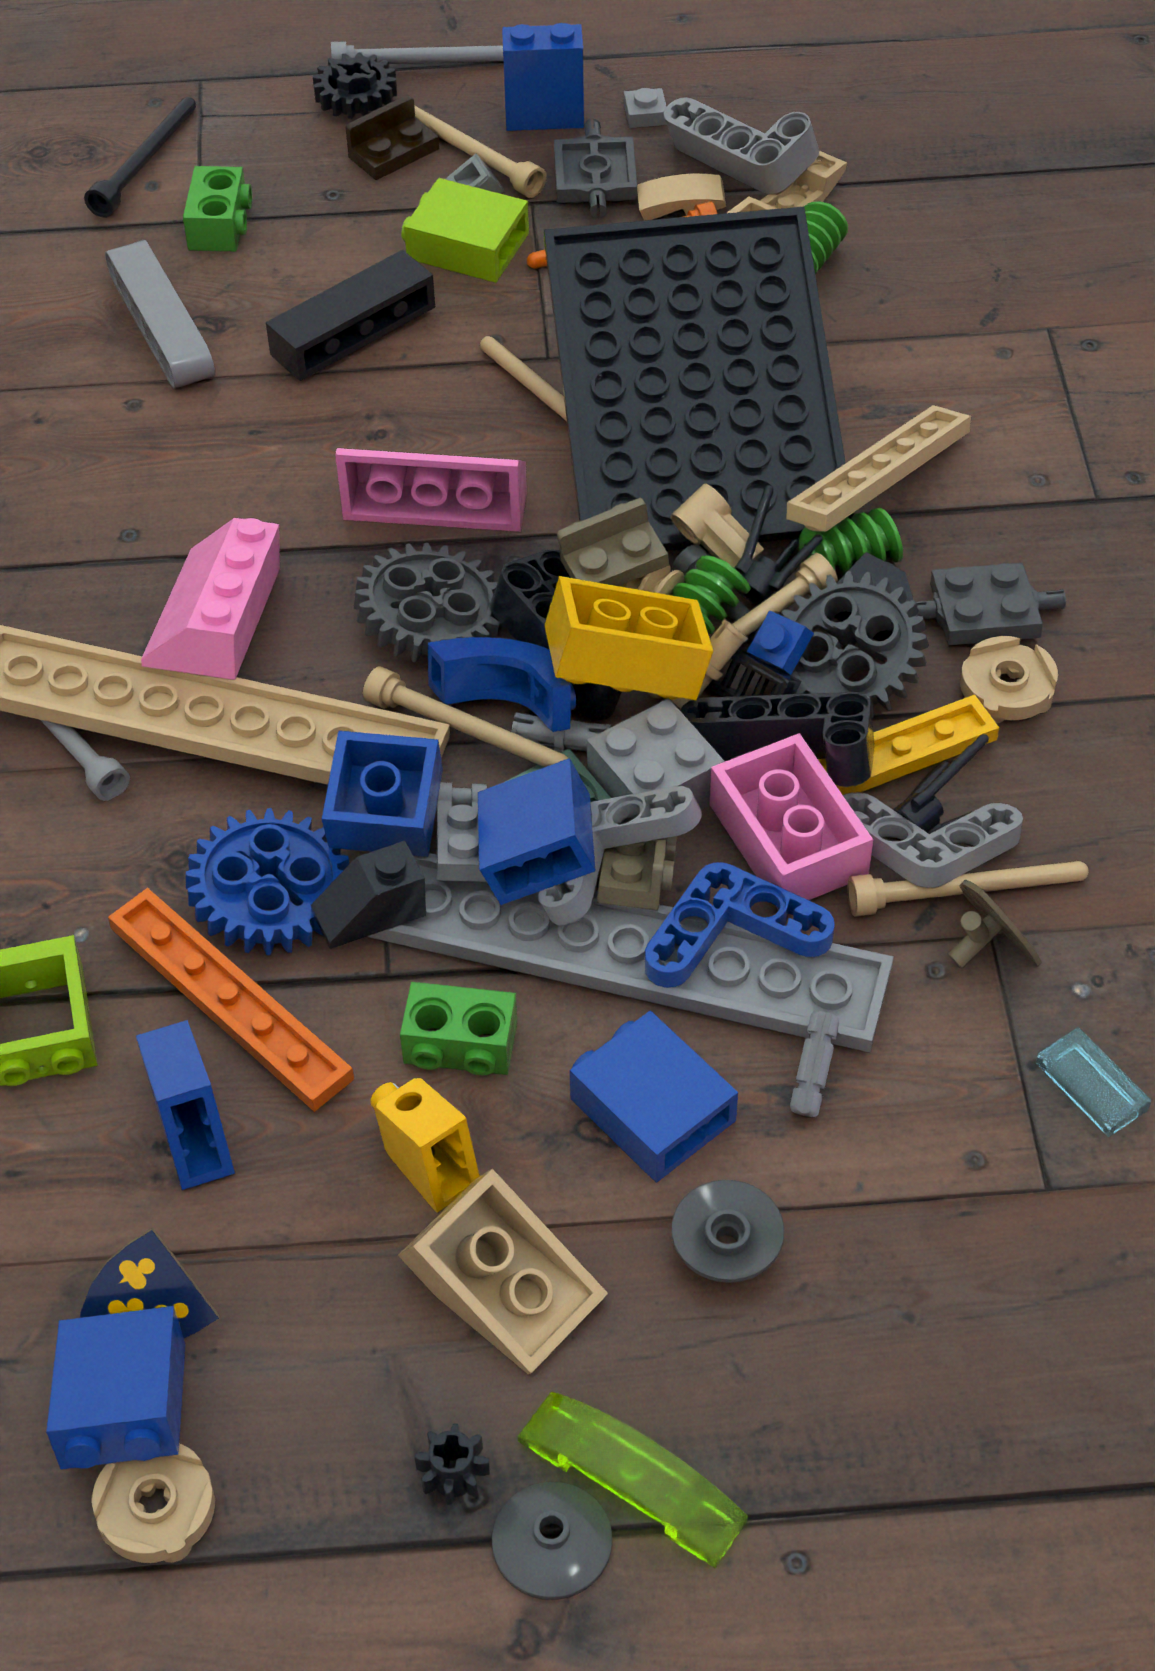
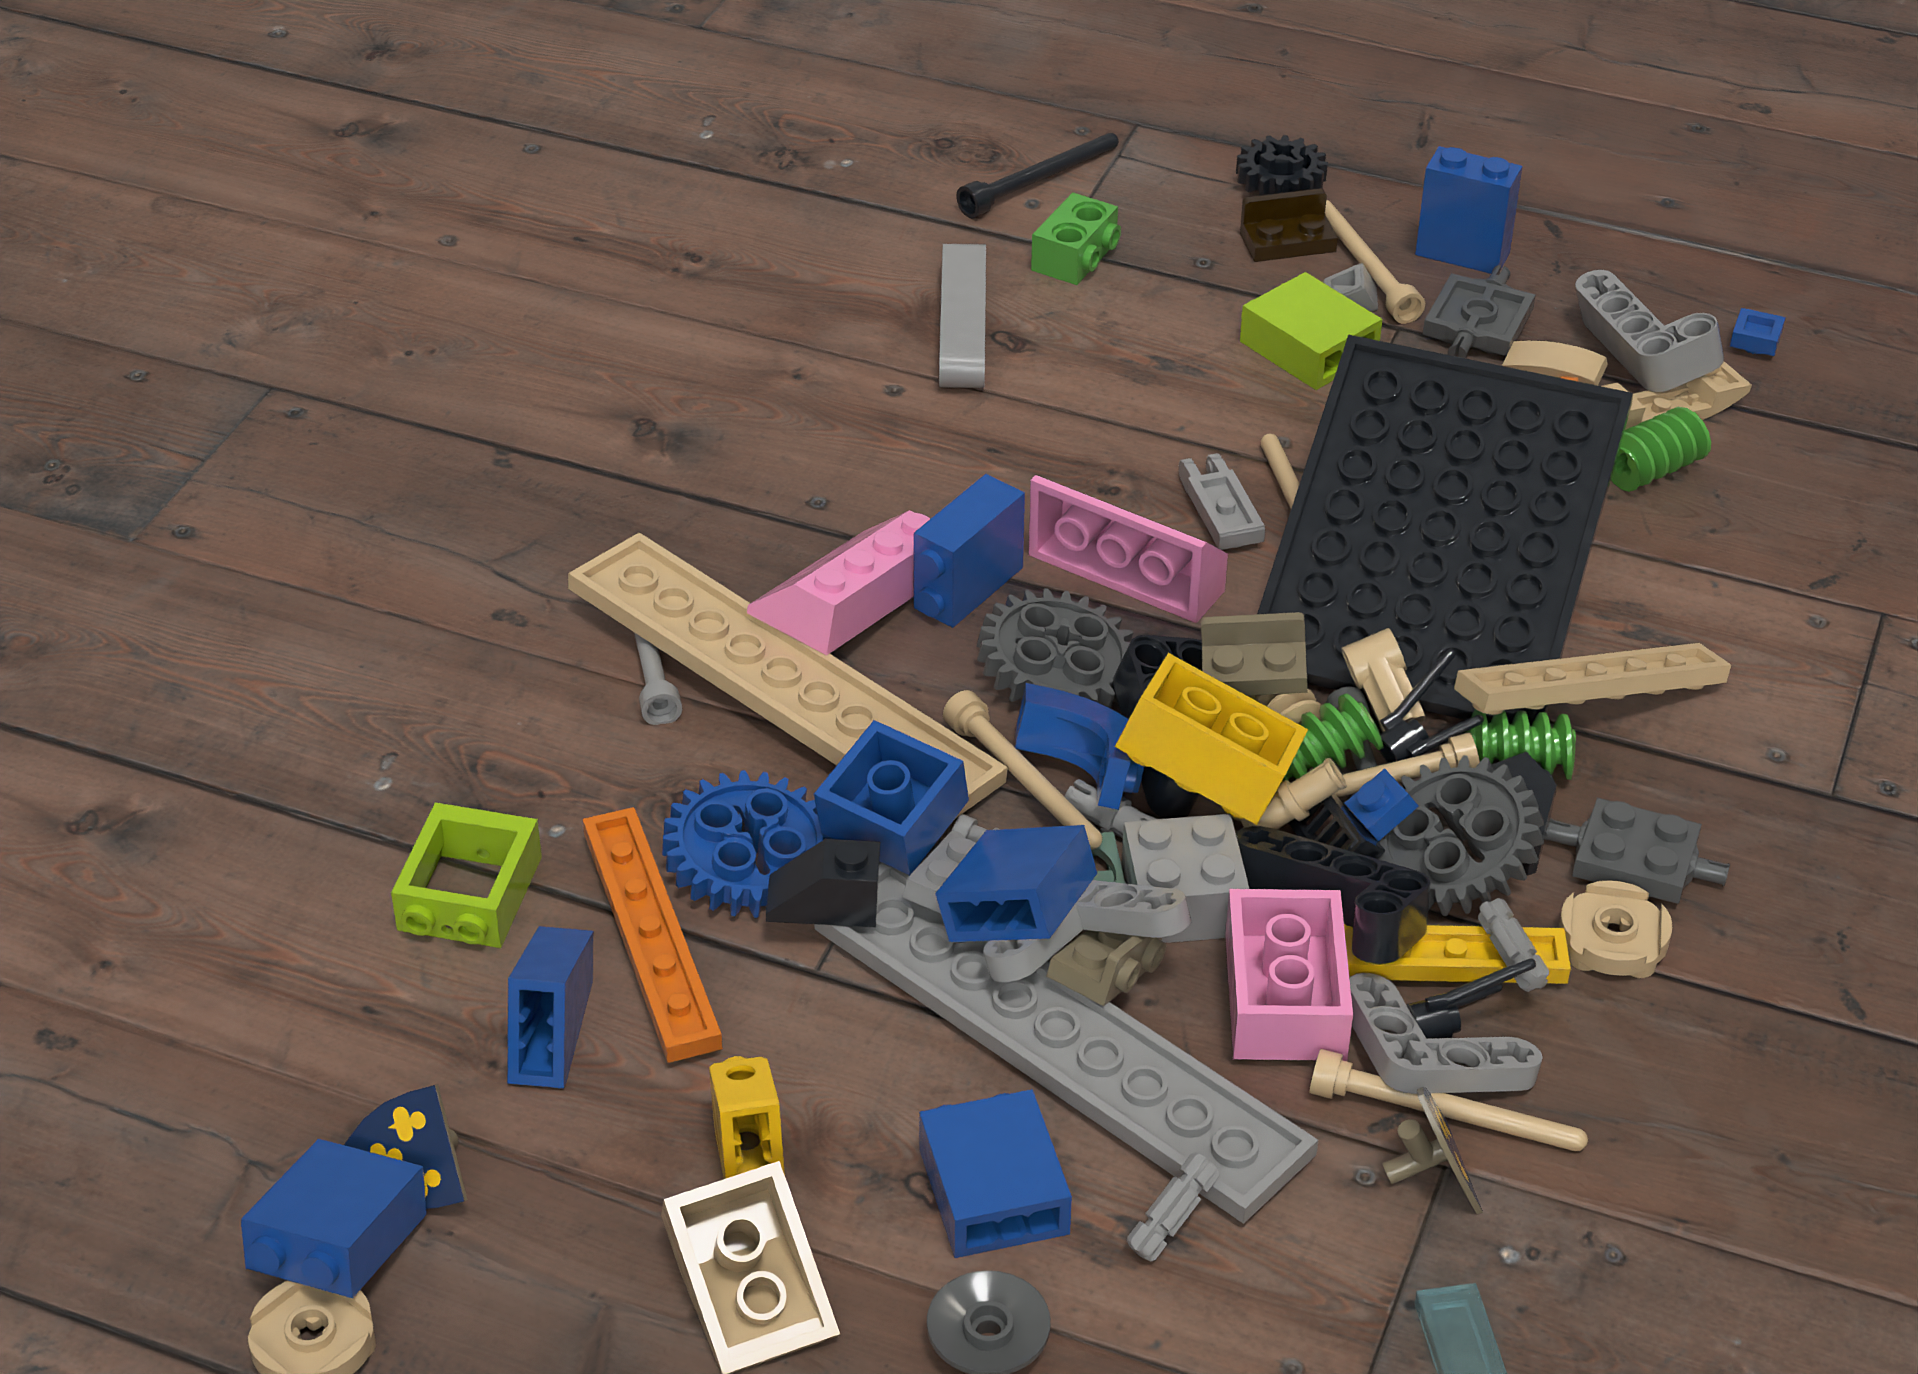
camera: 25 degrees right, 10 degrees down
black brick [266,250,435,381] -> none
light grey piece [331,41,503,64] -> none
bright green brick [400,982,517,1075] -> none
light grey plate [624,88,667,128] -> none
blue beam [645,862,835,988] -> none
none -> blue brick [914,474,1025,628]
none -> light grey hinge [1178,453,1265,550]
none -> light grey axle [1478,898,1549,992]
none -> blue plate [1730,308,1786,356]

